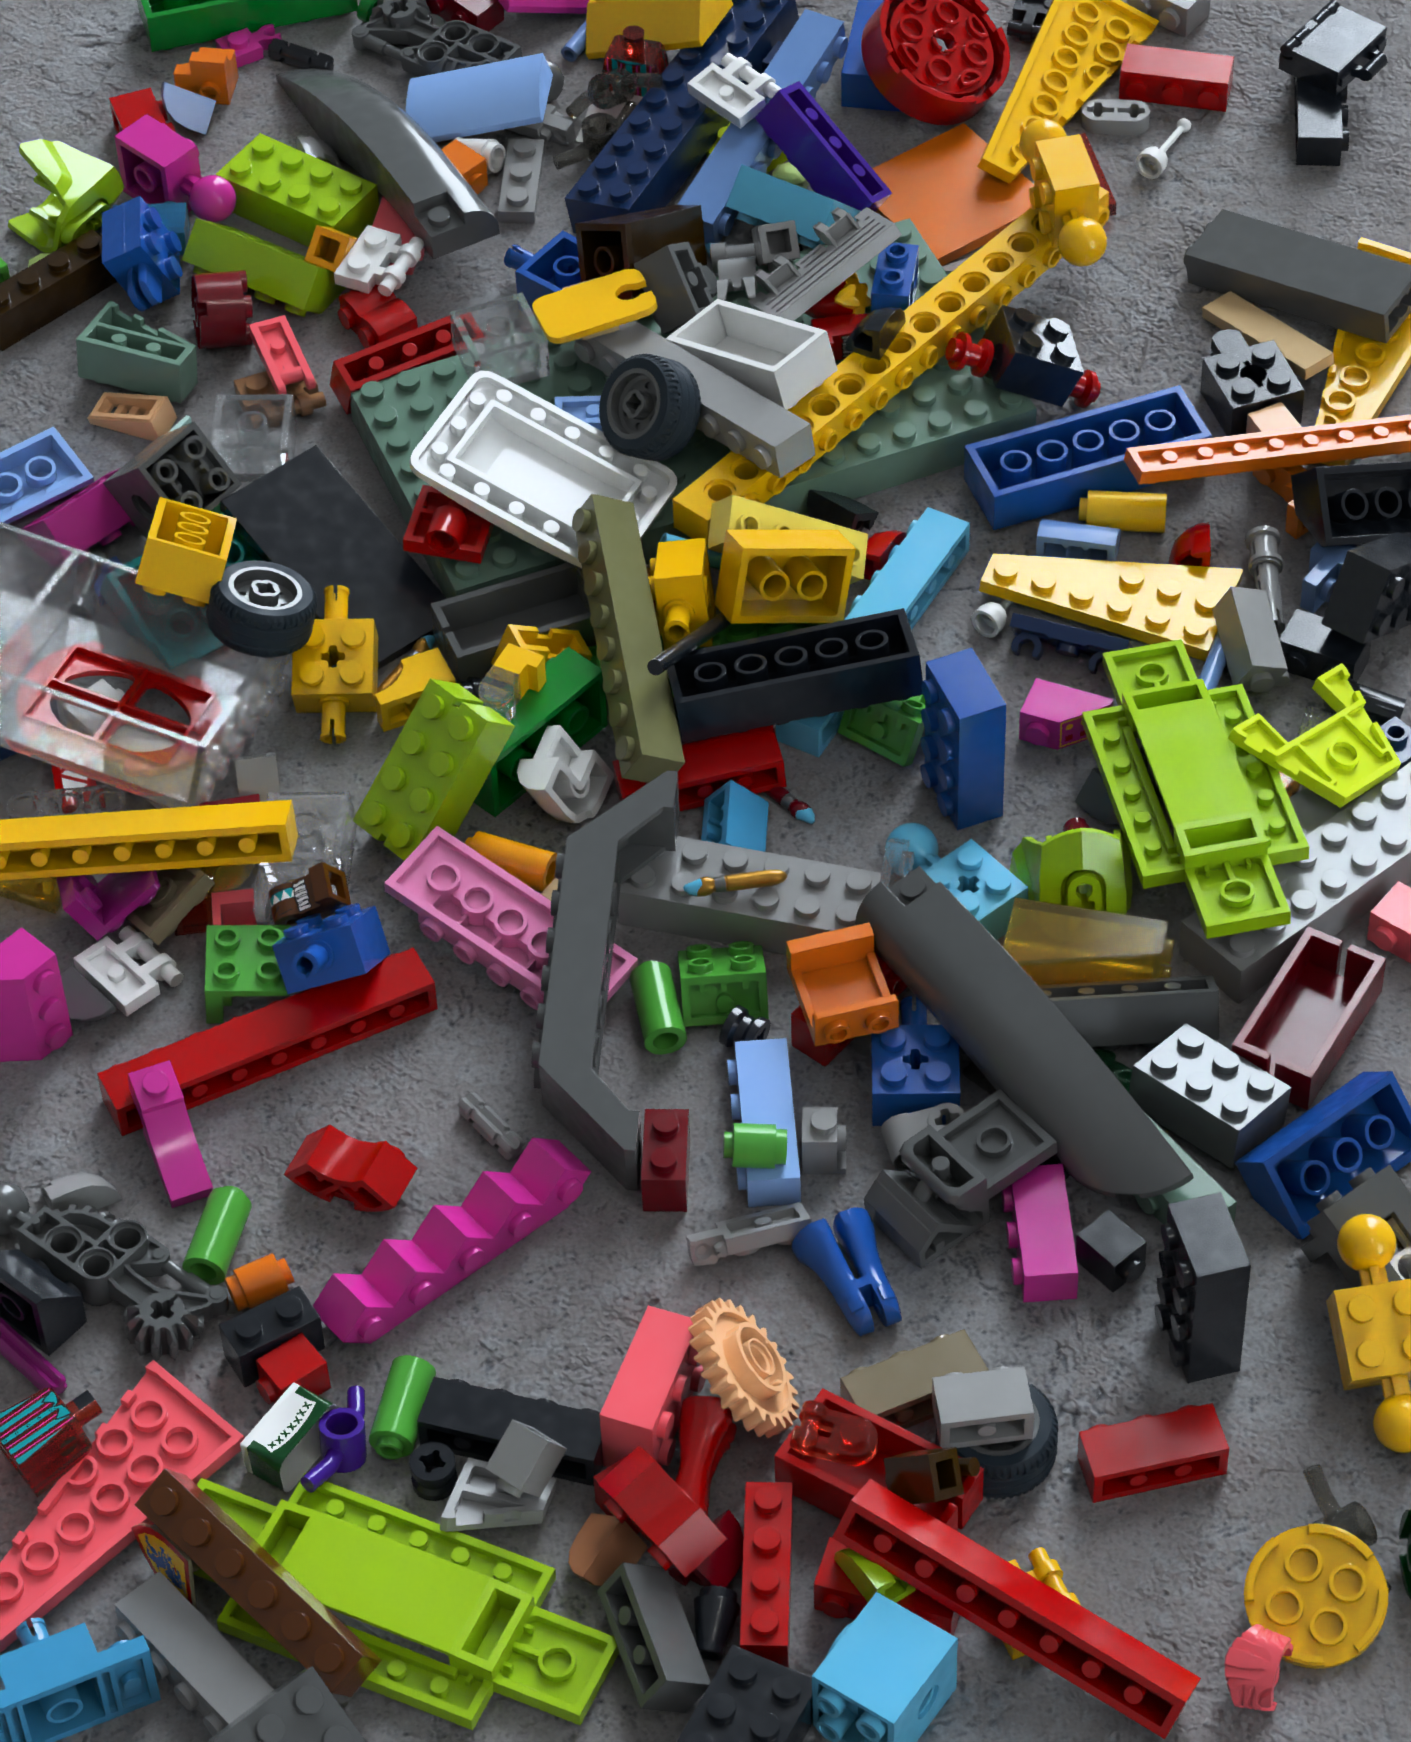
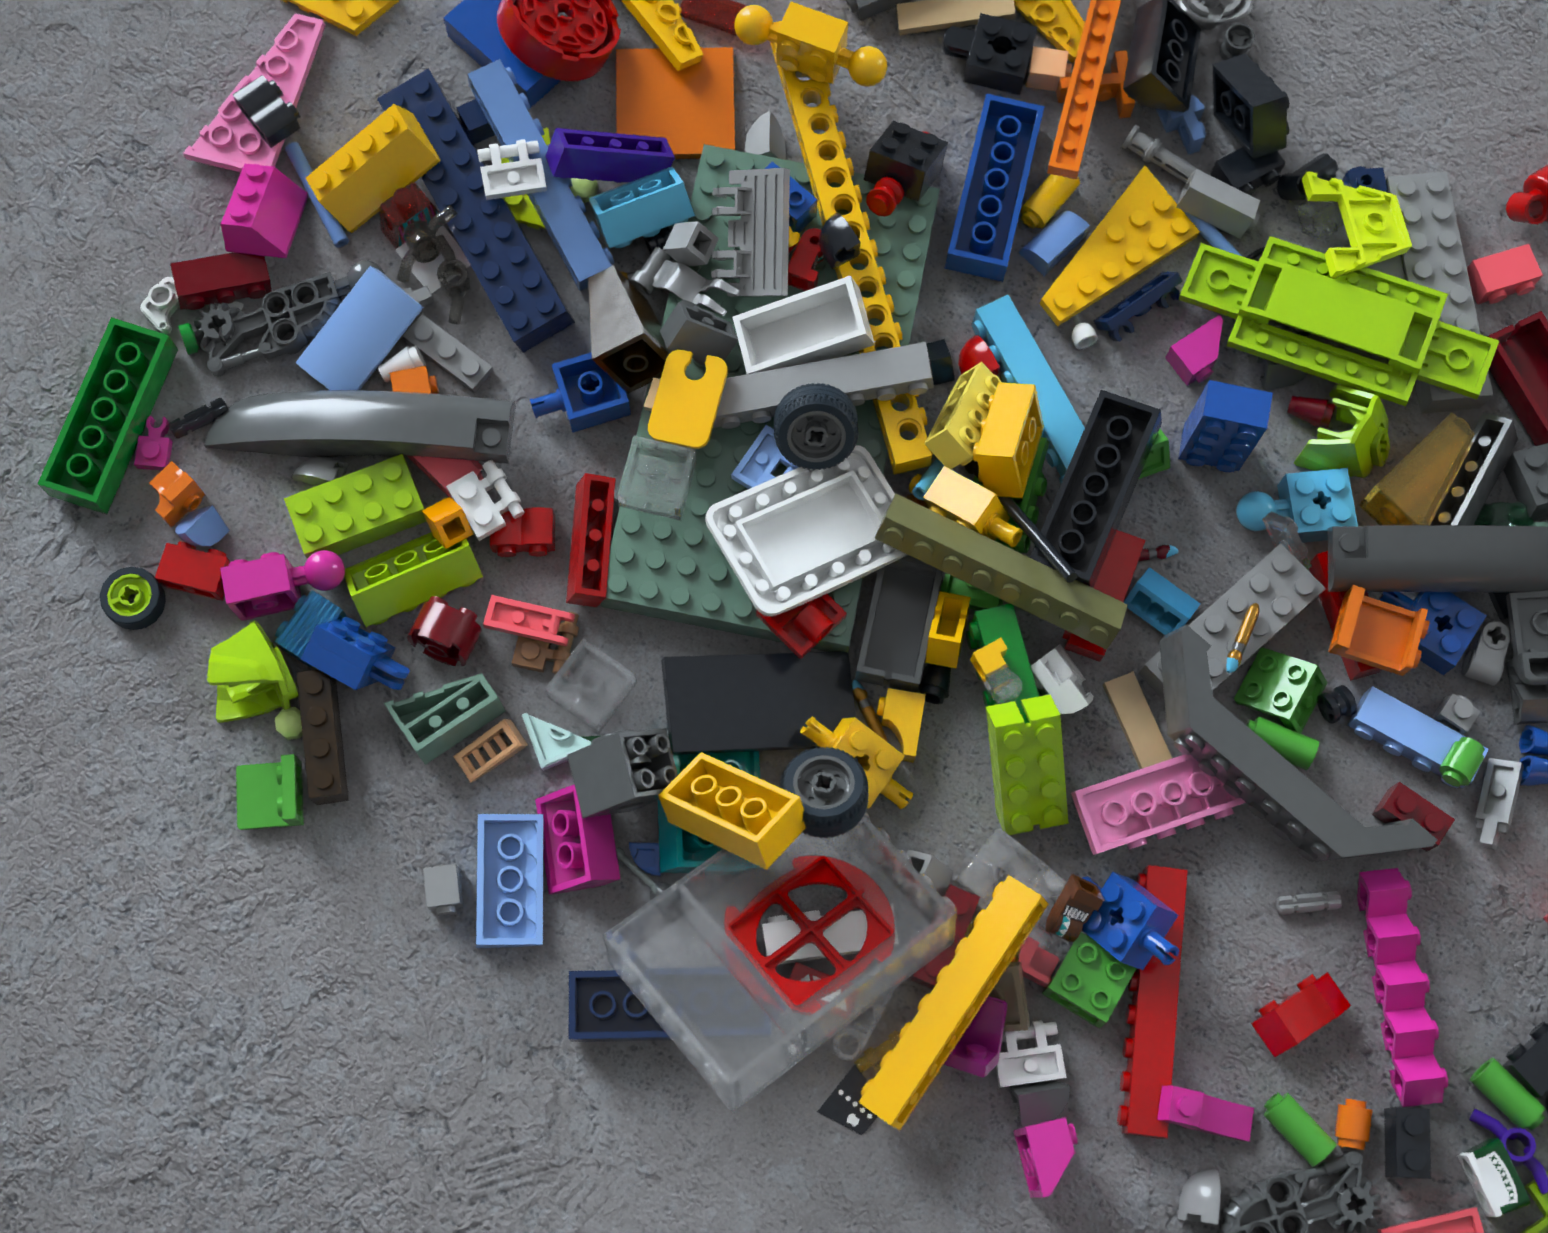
camera: 60 degrees left, 25 degrees up
red brick [255,1333,331,1404] -> none
light orange brick [464,831,557,892] -> none
red brick [1169,522,1211,567] -> none
none -> wheel [100,566,166,630]

